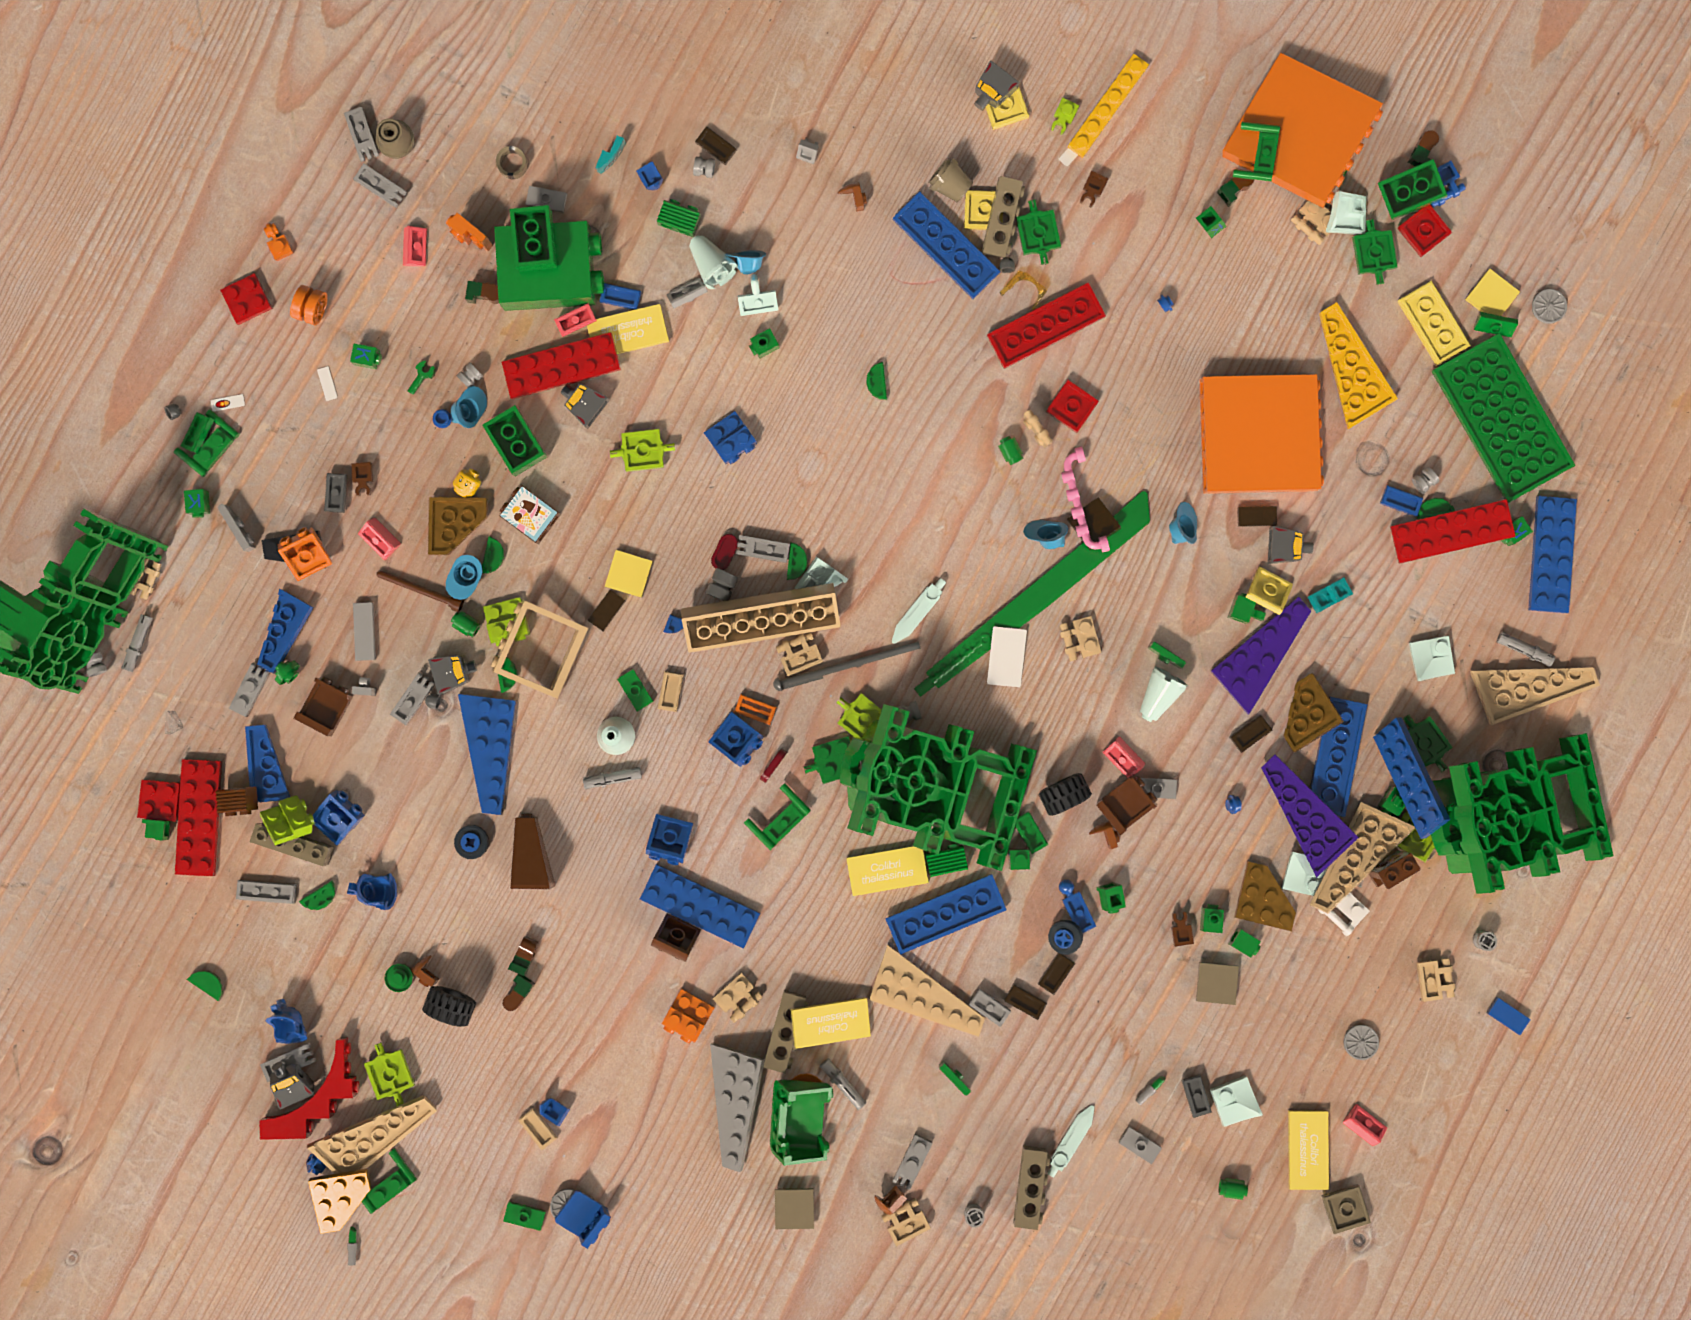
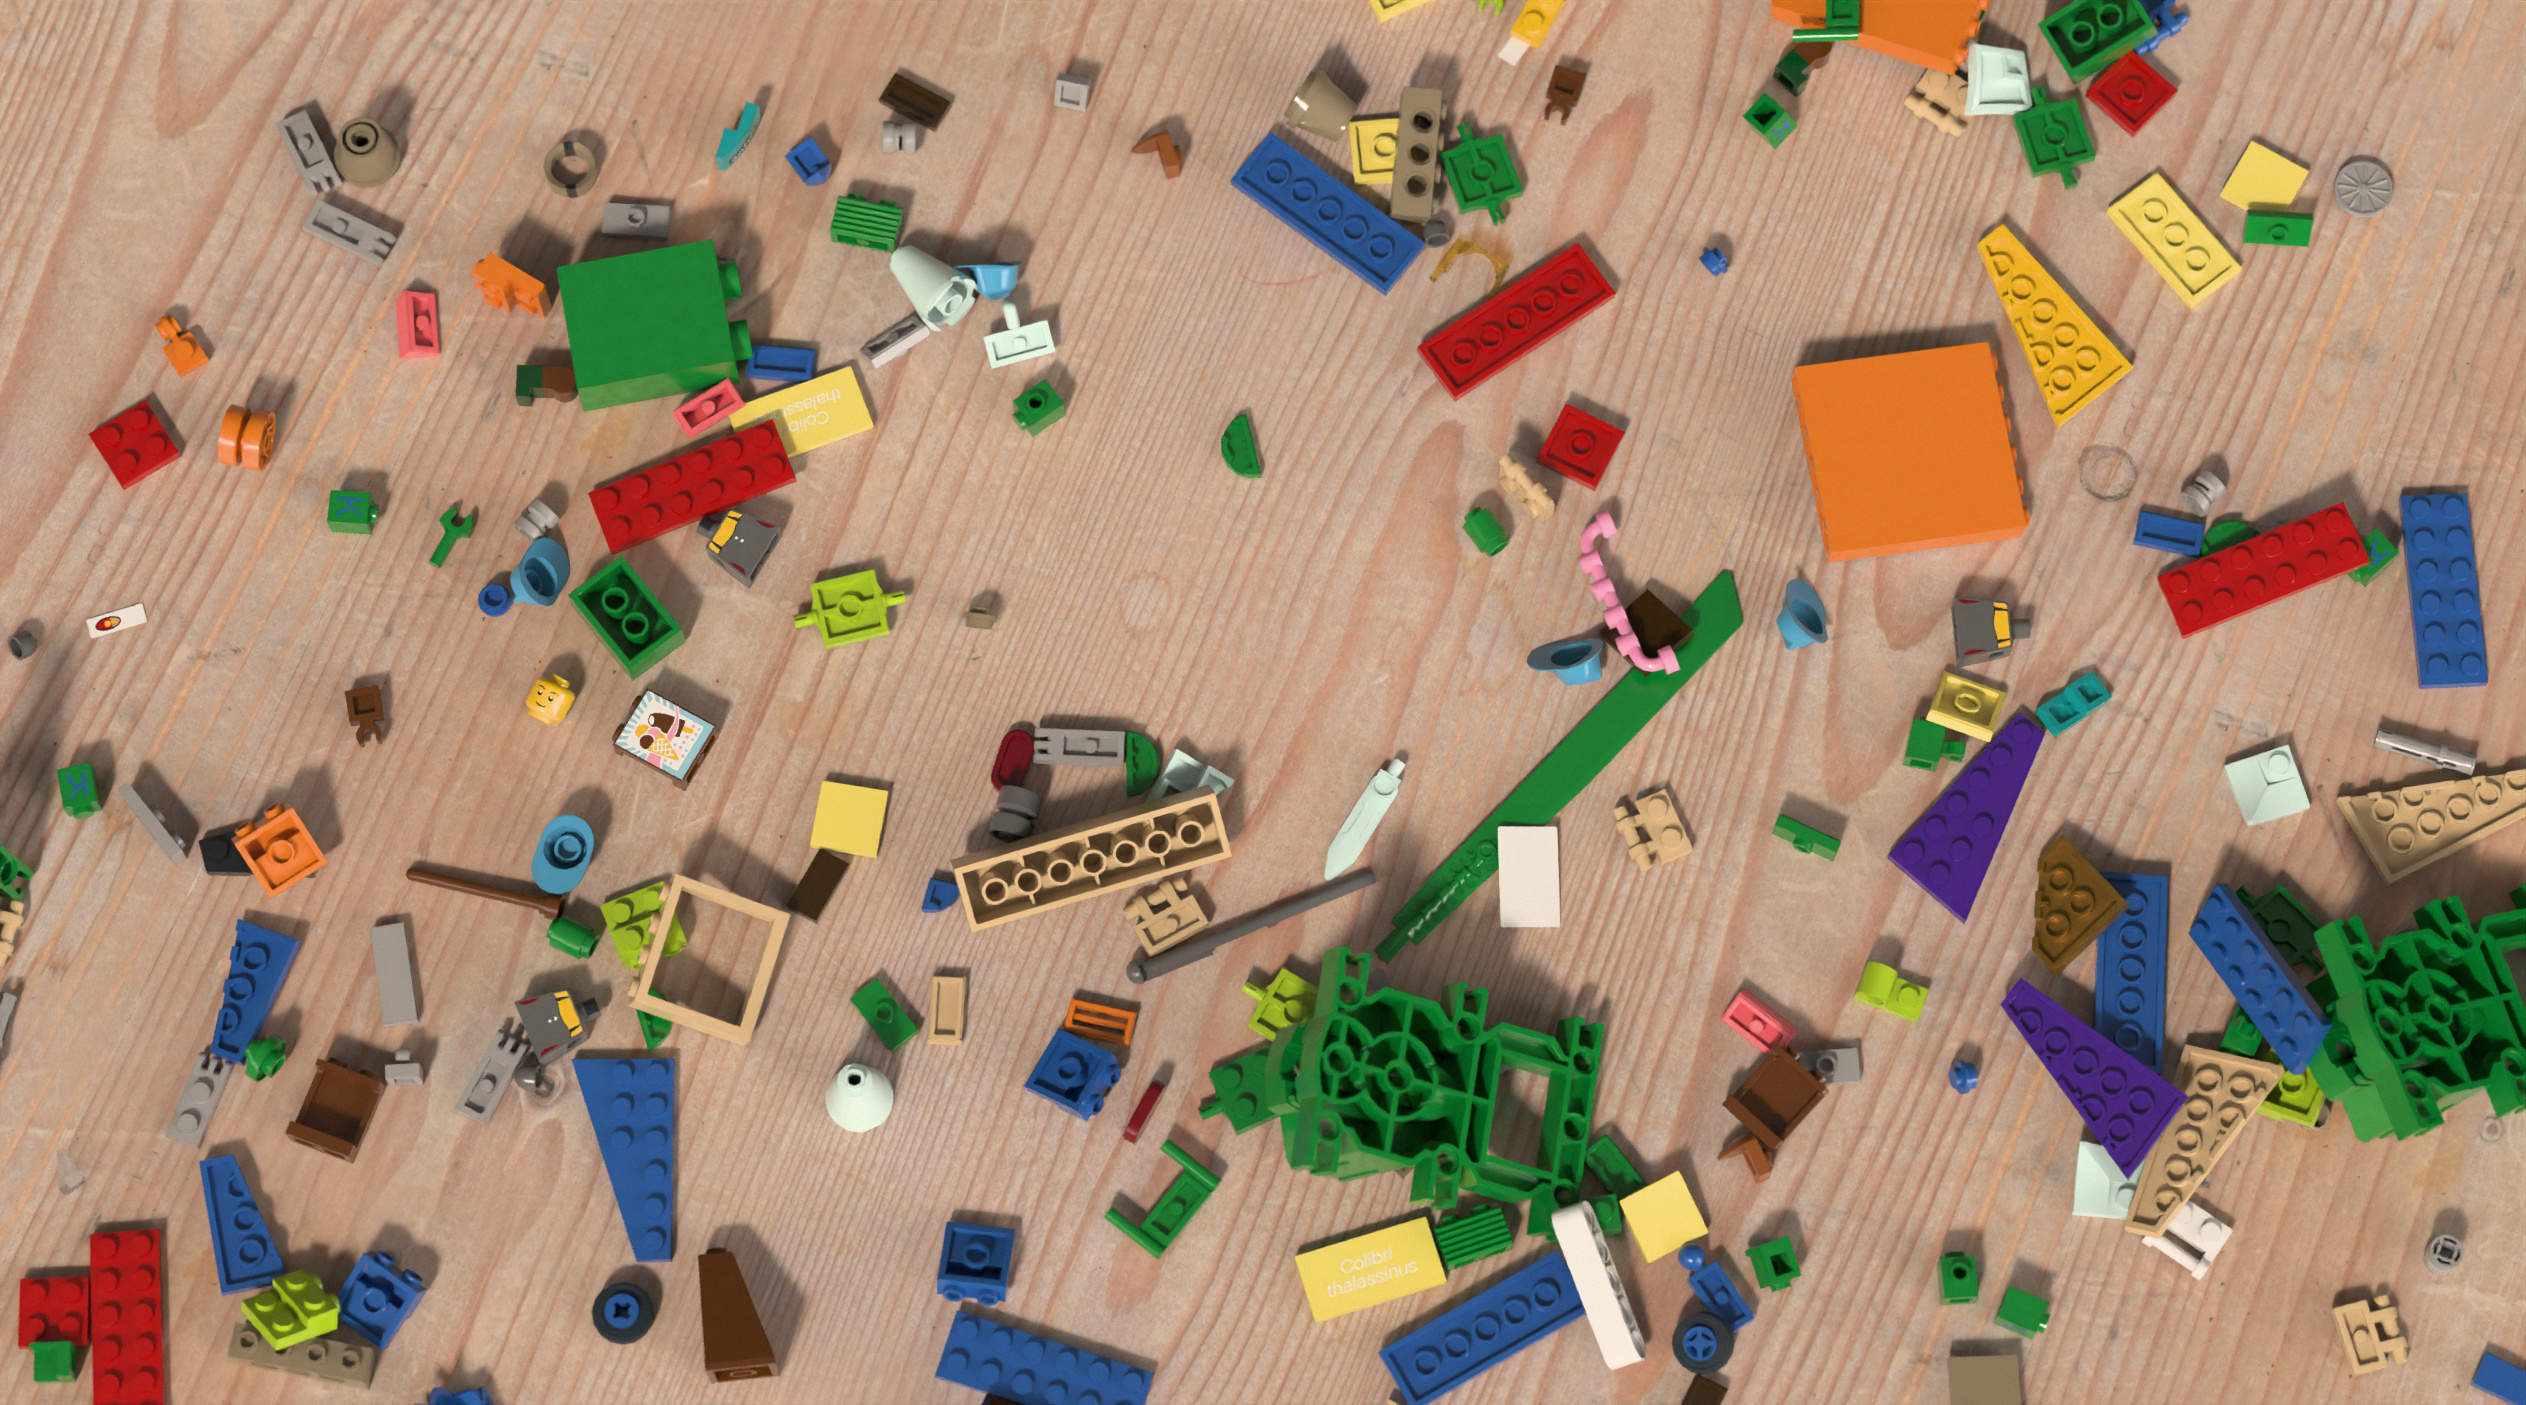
camera: 10 degrees left, 15 degrees down
green plate [173,409,240,477] -> none
green plate [180,412,214,454] -> none
reddish brown brick [215,787,258,816] -> none
white sticker [317,366,337,401] -> none
dark grey plate [324,473,347,513] -> none
coral slope [358,518,401,560] -> none
pearl gold plate [428,497,488,555] -> none
green tile [482,536,504,574] -> none
green brick [510,205,557,272] -> none
light grey pin [583,767,642,790] -> none
blue plate [704,411,757,465] -> none
black tyre [1038,773,1092,816] -> none
light aqua cone [1140,667,1188,722] -> none
reddish brown plate [1171,911,1194,947] -> none
dark brown tile [1229,715,1272,753] -> none
pearl gold plate [1234,861,1296,932] -> none
dark brown tile [1237,506,1277,527] -> none
reddish brown panel [1369,850,1421,889] -> none
green plate [1431,333,1576,503] -> none
none -> dark tan plate [963,607,997,629]
none -> white beam [1552,1201,1646,1370]
none -> light yellow tile [1617,1170,1708,1263]
none -> lime plate [1853,962,1929,1023]

